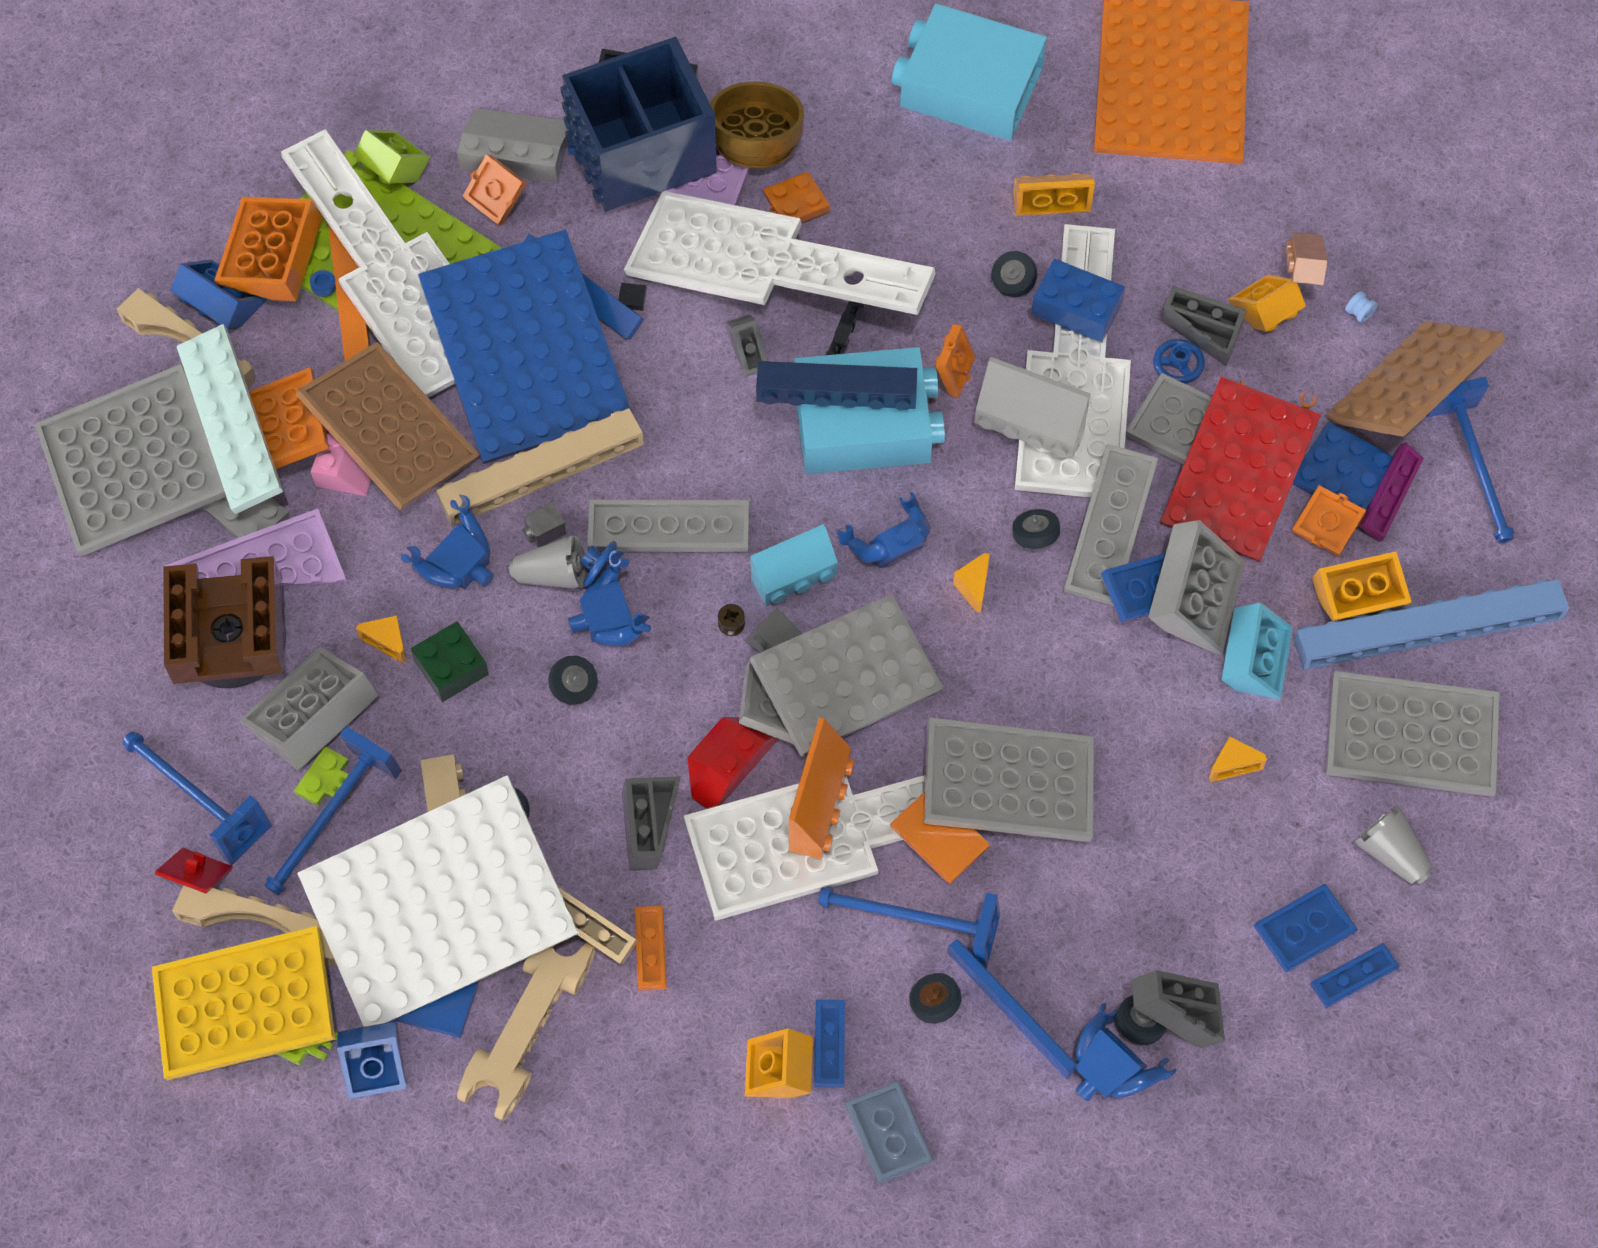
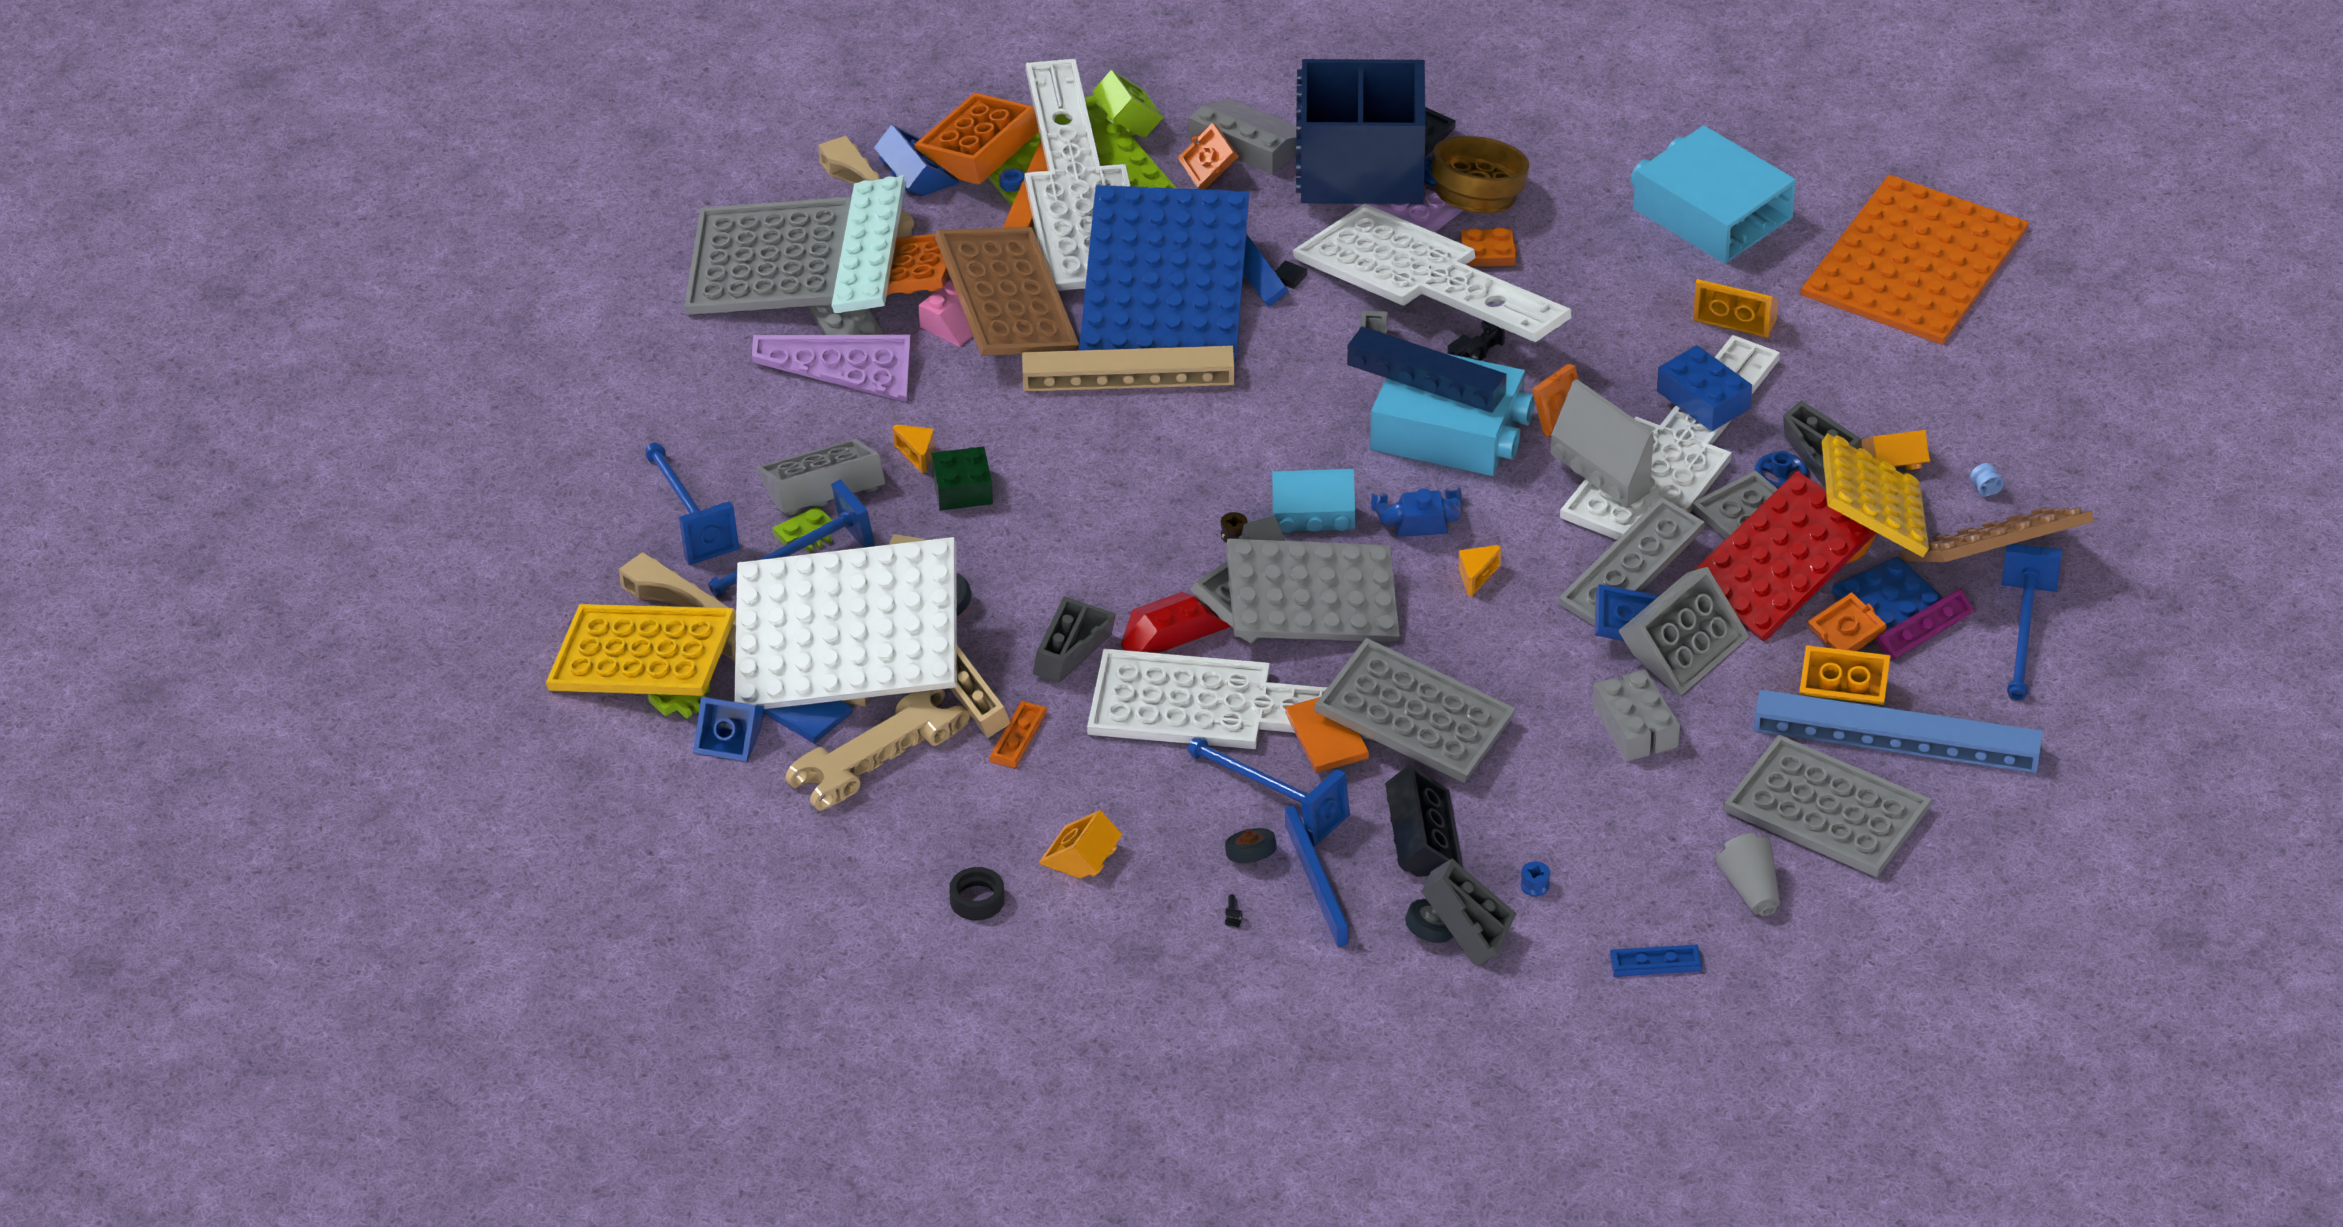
camera: 25 degrees right, 20 degrees down
red piece [155,847,233,894] -> none
reddish brown piece [163,556,286,688] -> none
blue torso [401,494,494,589] -> none
light grey cone [509,535,586,589] -> none
flat silver brick [523,502,566,548] -> none
black wheel [548,655,598,705] -> none
blue torso [568,551,651,646] -> none
blue piece [580,541,617,587] -> none
light grey plate [587,500,749,552] -> none
orange slope [789,717,855,860] -> none
blue plate [815,999,845,1088] -> none
sand blue tile [844,1081,934,1184] -> none
black wheel [992,251,1037,297] -> none
black wheel [1012,509,1060,549] -> none
blue torso [1075,1003,1177,1101] -> none
light orange slope [1209,736,1267,782] -> none
medium azure slope [1222,602,1293,699] -> none
blue tile [1254,883,1358,973] -> none
nougat brick [1285,232,1328,285] -> none
none -> black tyre [949,867,1005,920]
none -> black hand [1225,894,1243,928]
none -> black slope [1385,764,1463,877]
none -> blue wheel [1521,861,1550,897]
none -> light grey piece [1592,669,1680,762]
none -> yellow plate [1822,433,1929,557]

